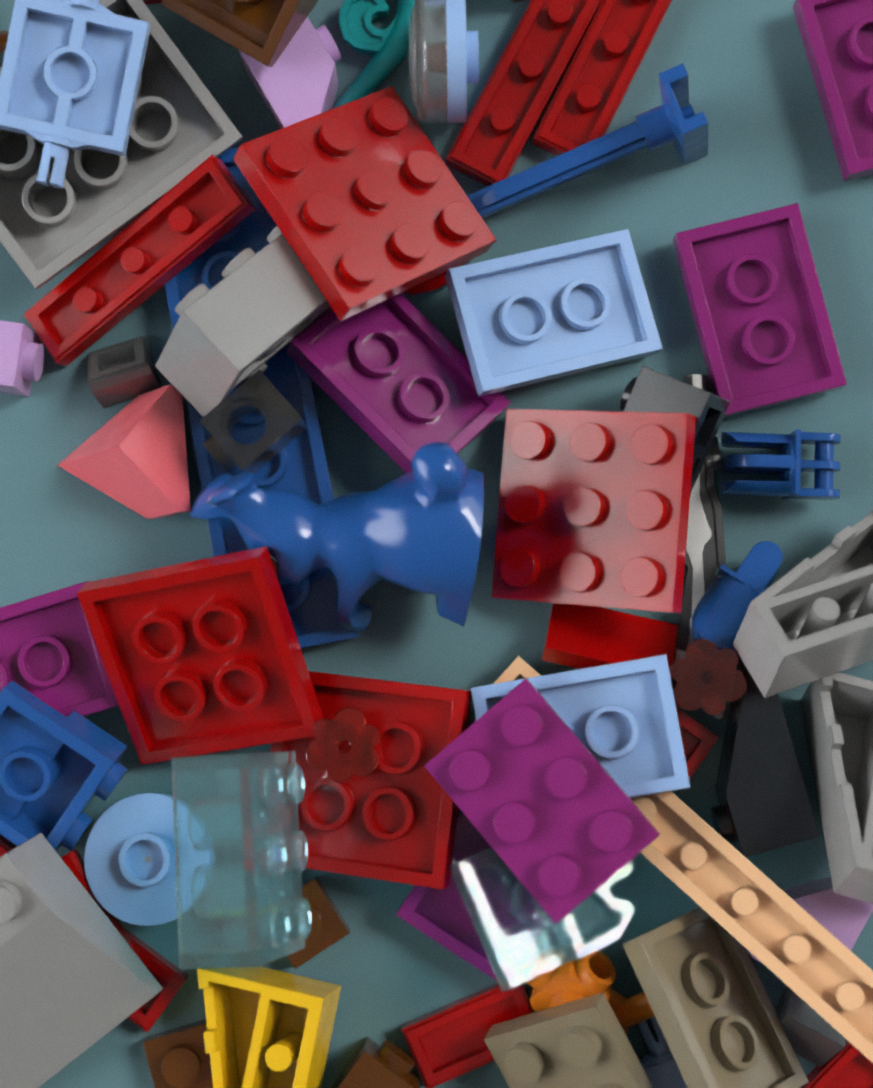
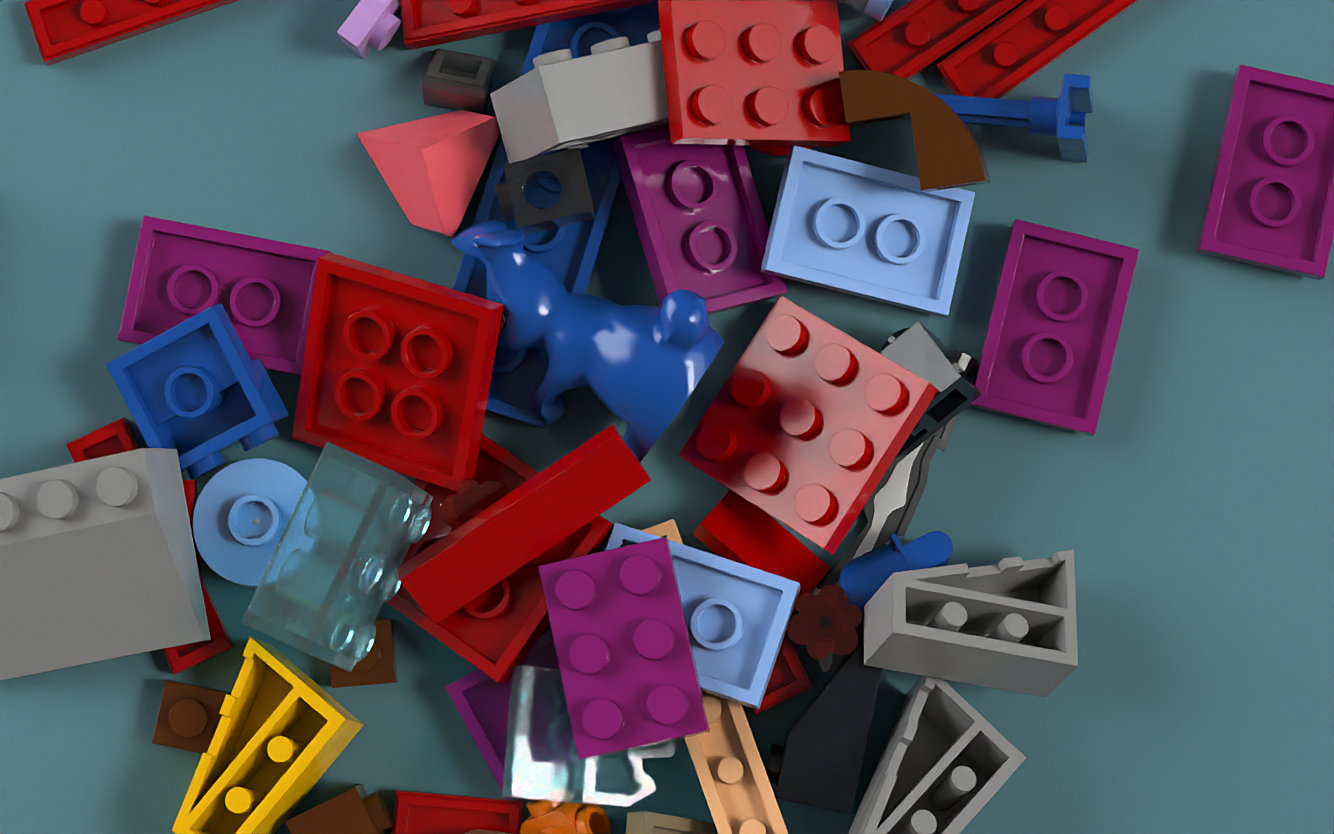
camera: 30 degrees right, 0 degrees up
blue arm [720,429,841,500] -> none
none -> red tile [396,424,651,625]
none -> reddish brown brick [838,70,990,192]

